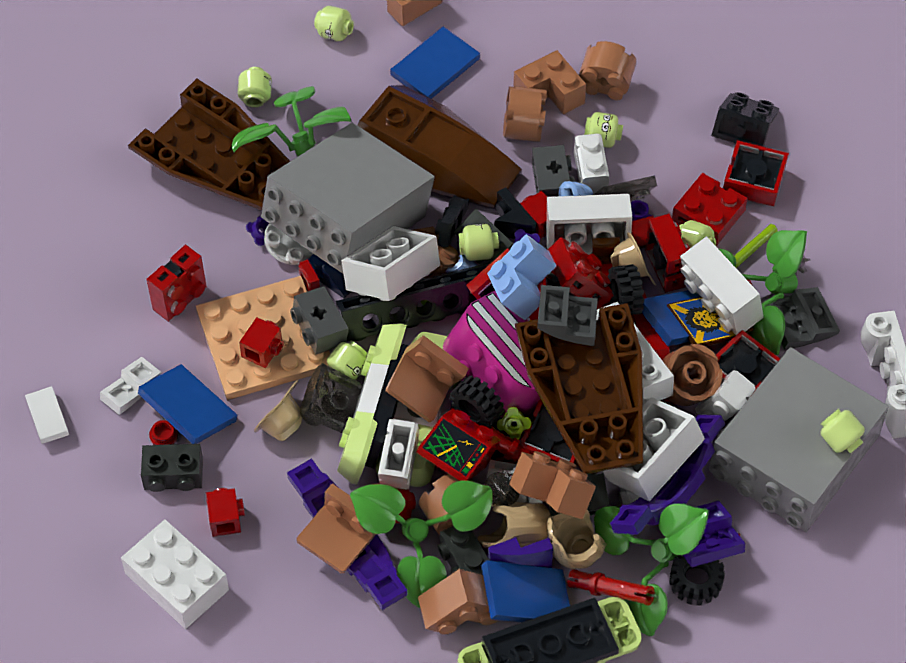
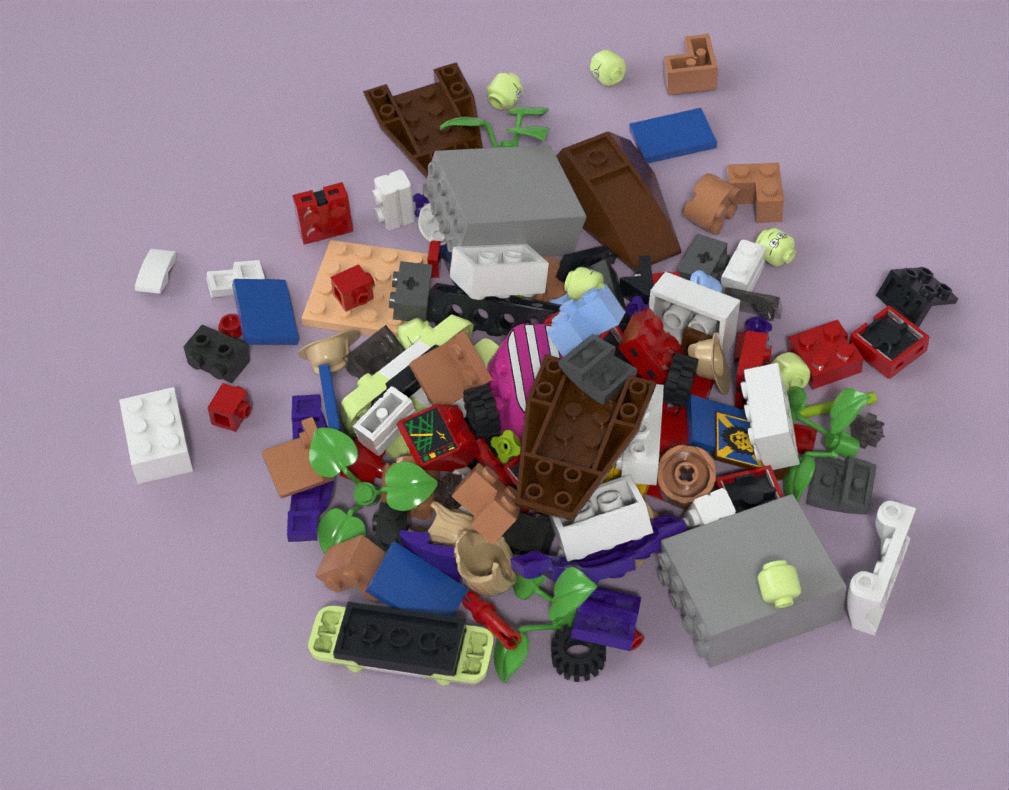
camera: 35 degrees right, 5 degrees down
nougat brick [579,41,637,100] -> none
none -> blue tile [318,364,341,431]
none -> white brick [371,169,415,231]

